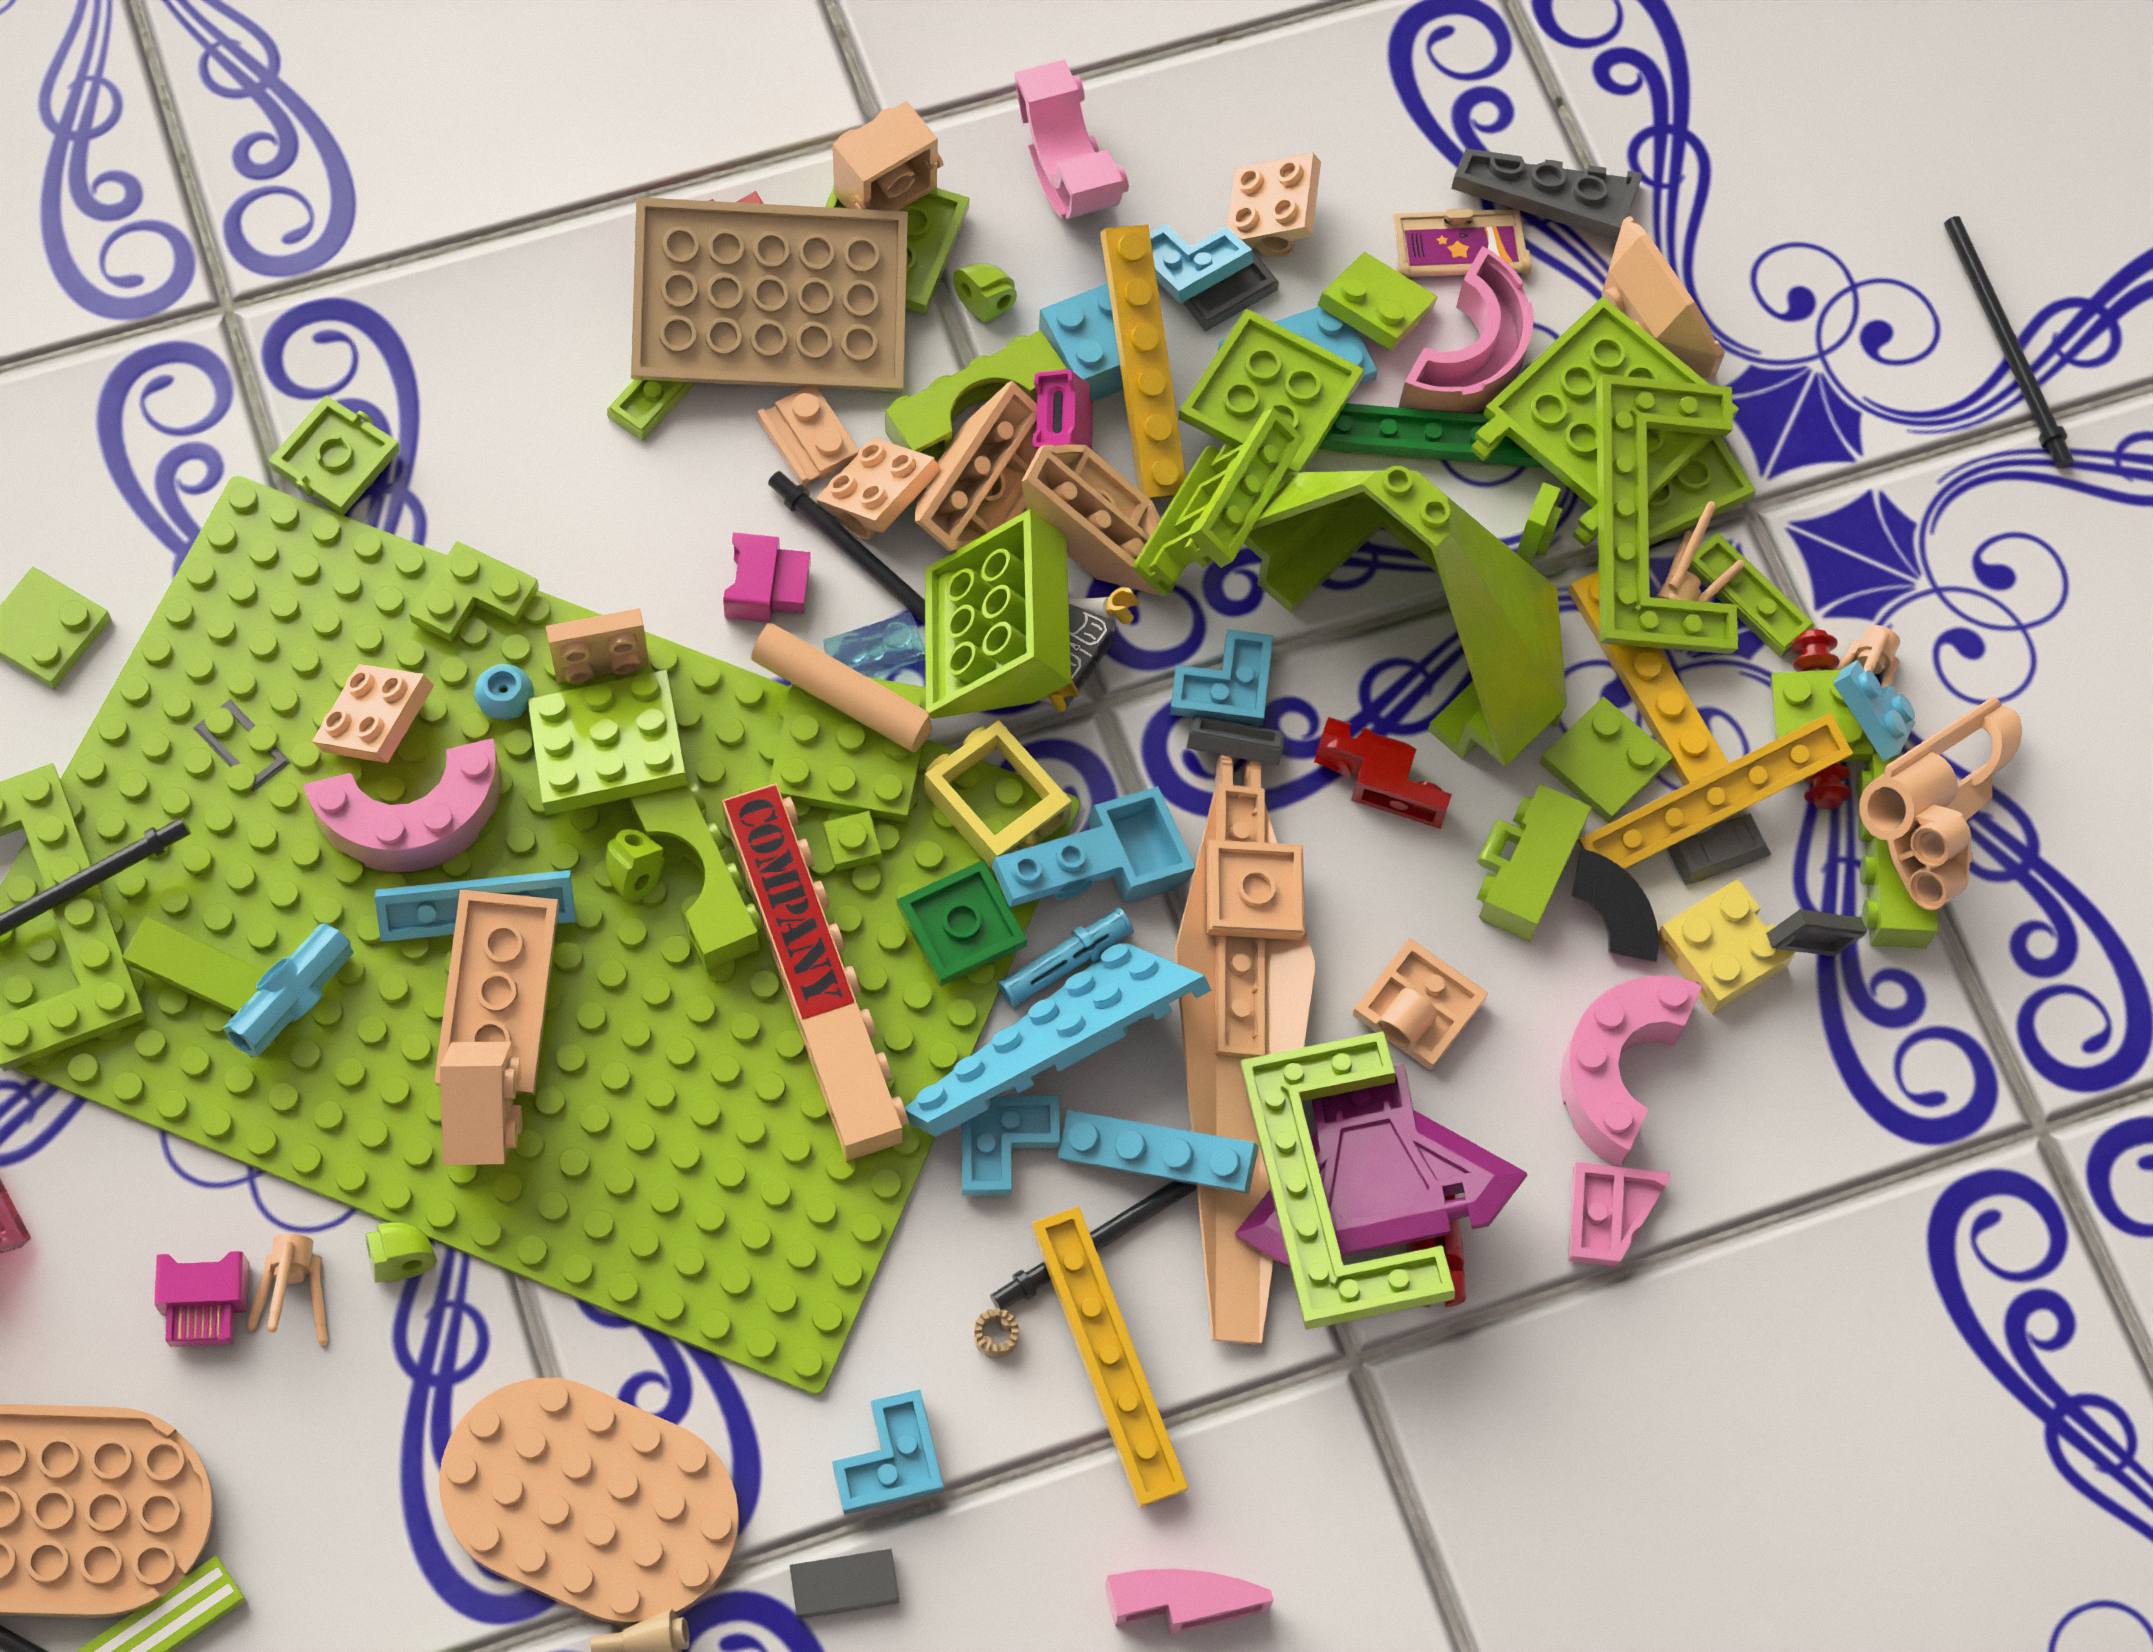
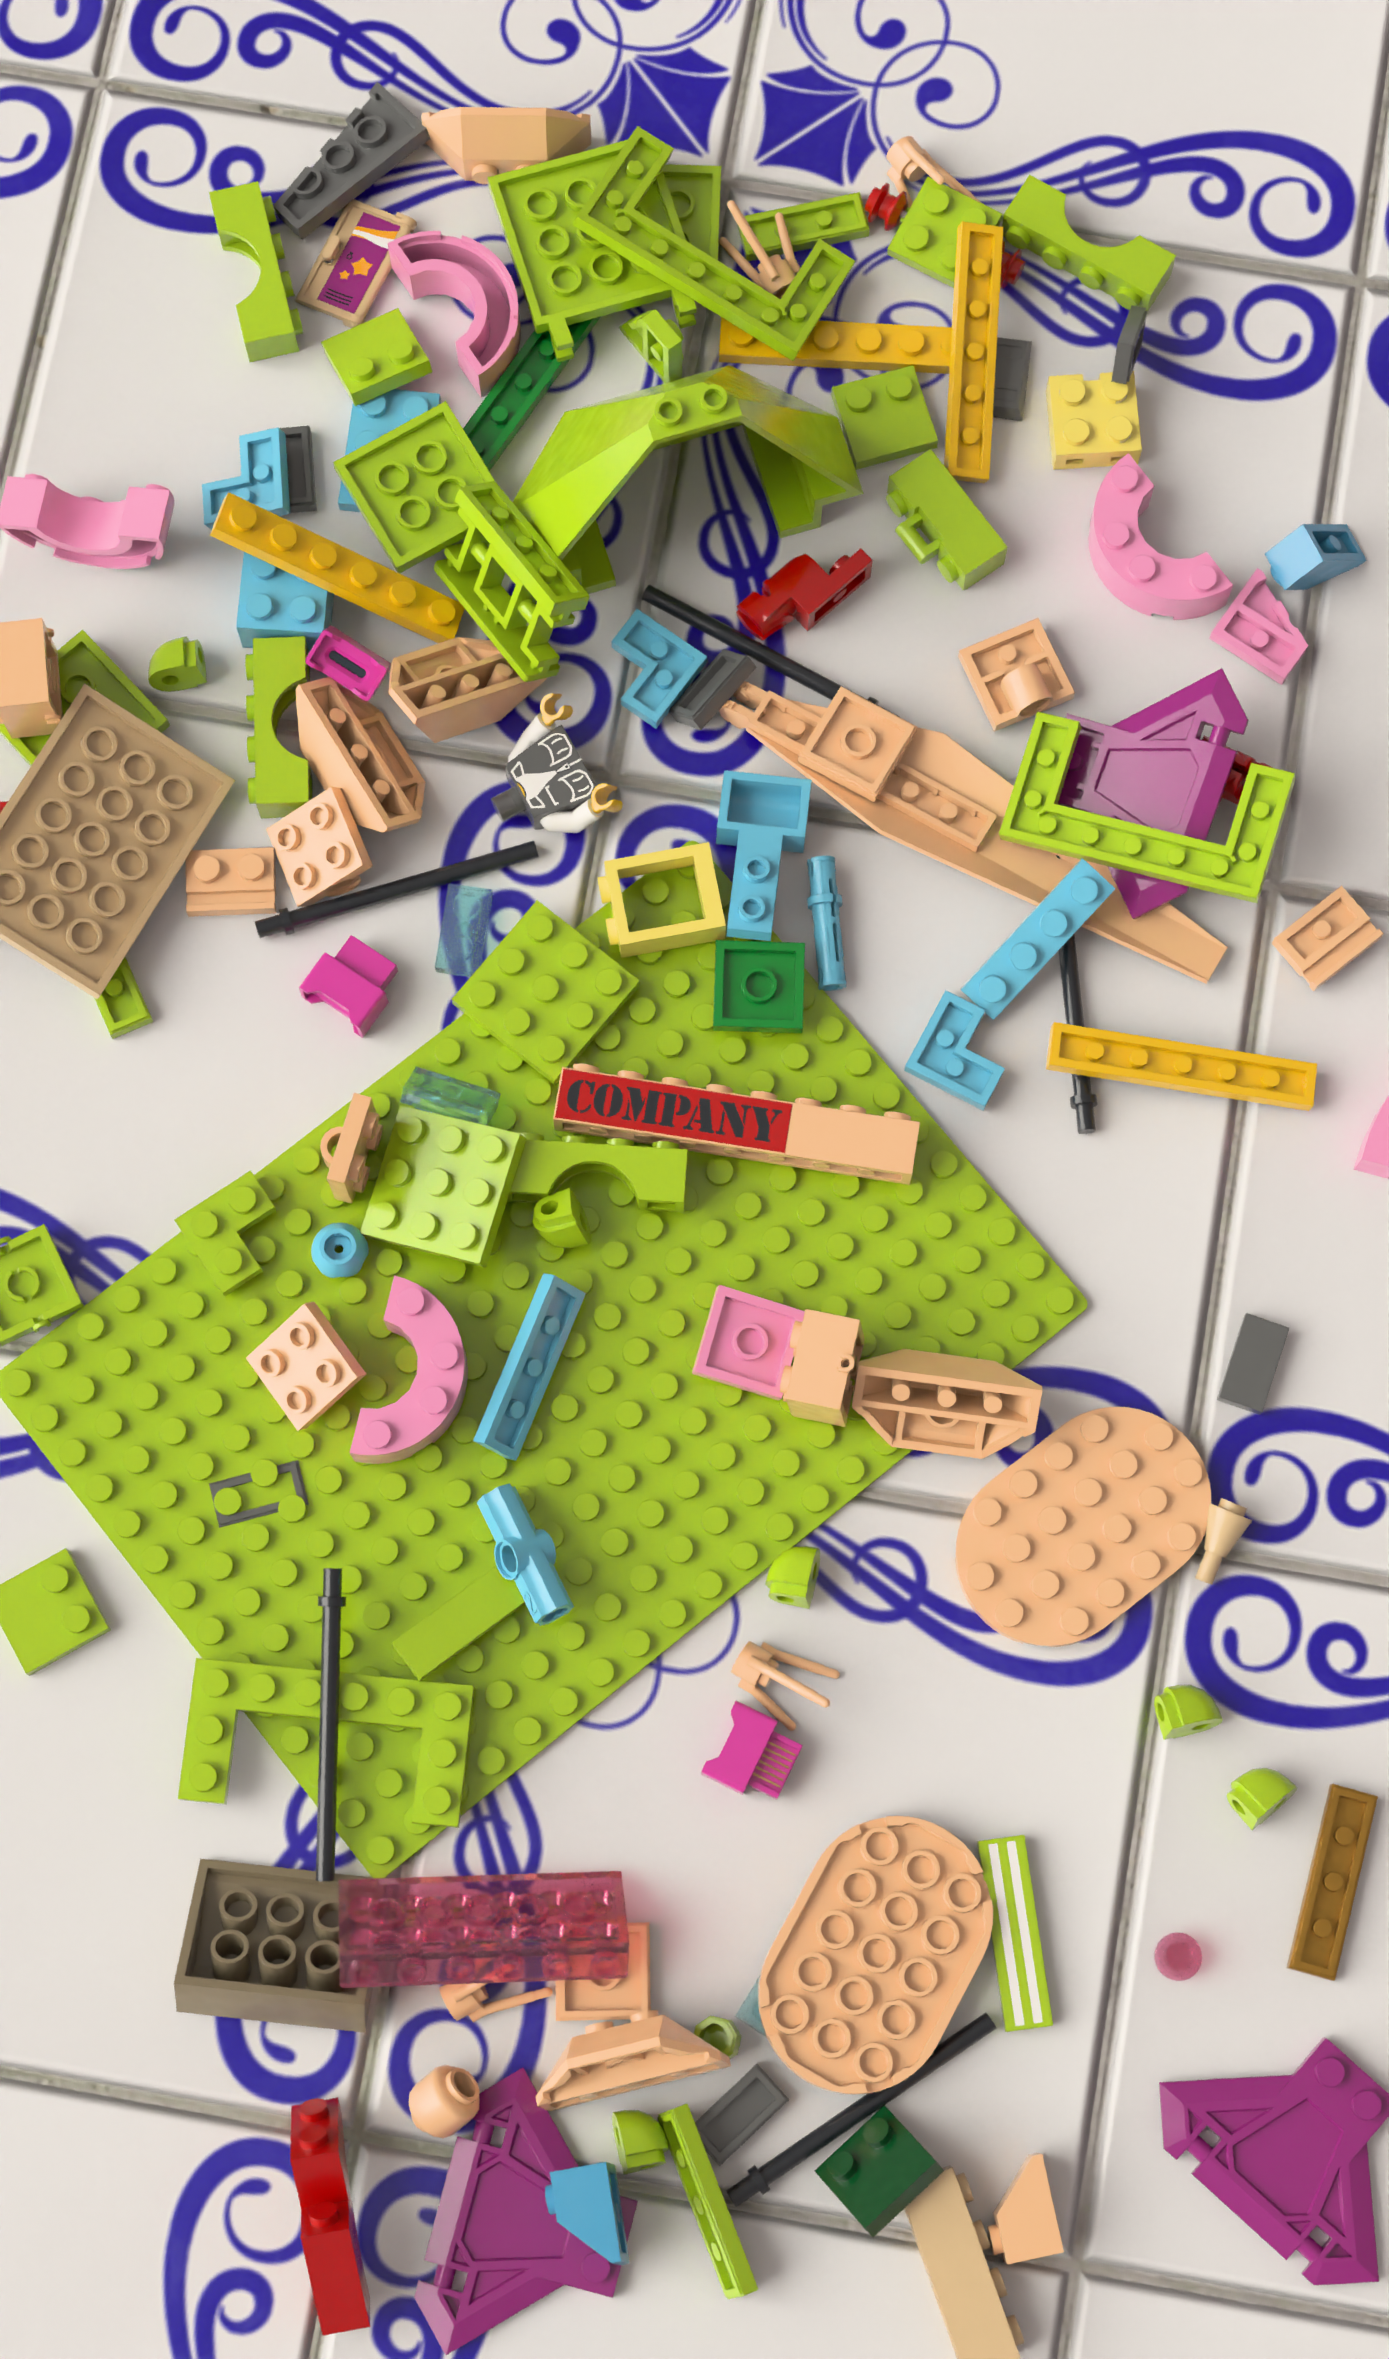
camera: 55 degrees left, 10 degrees up
light nougat plate [434,890,560,1095] -> none
light nougat brick [440,1042,523,1165] -> none
light nougat brick [751,623,932,753] -> none
lime plate [823,811,882,872] -> none
medium azure plate [832,1389,943,1515] -> none
medium azure wing [904,941,1212,1137] -> none
lime slope [925,509,1071,719] -> none
tan bush [974,1308,1019,1358] -> none
light nougat plate [1228,152,1321,257] -> none
black tile [1571,849,1658,962] -> none
medium azure plate [1833,660,1916,762] -> none
light nougat panel [1859,697,2022,910] -> none
none -> lime arch [209,181,304,362]
none -> clear light blue plate [400,1066,501,1126]
none -> black bar [642,584,899,717]
none -> bright pink plate [692,1285,805,1400]
none -> light nougat brick [780,1309,865,1427]
none -> light nougat wedge [852,1349,1043,1459]
none -> dark azure slope [1265,524,1367,590]
none -> light nougat plate [1272,886,1384,991]

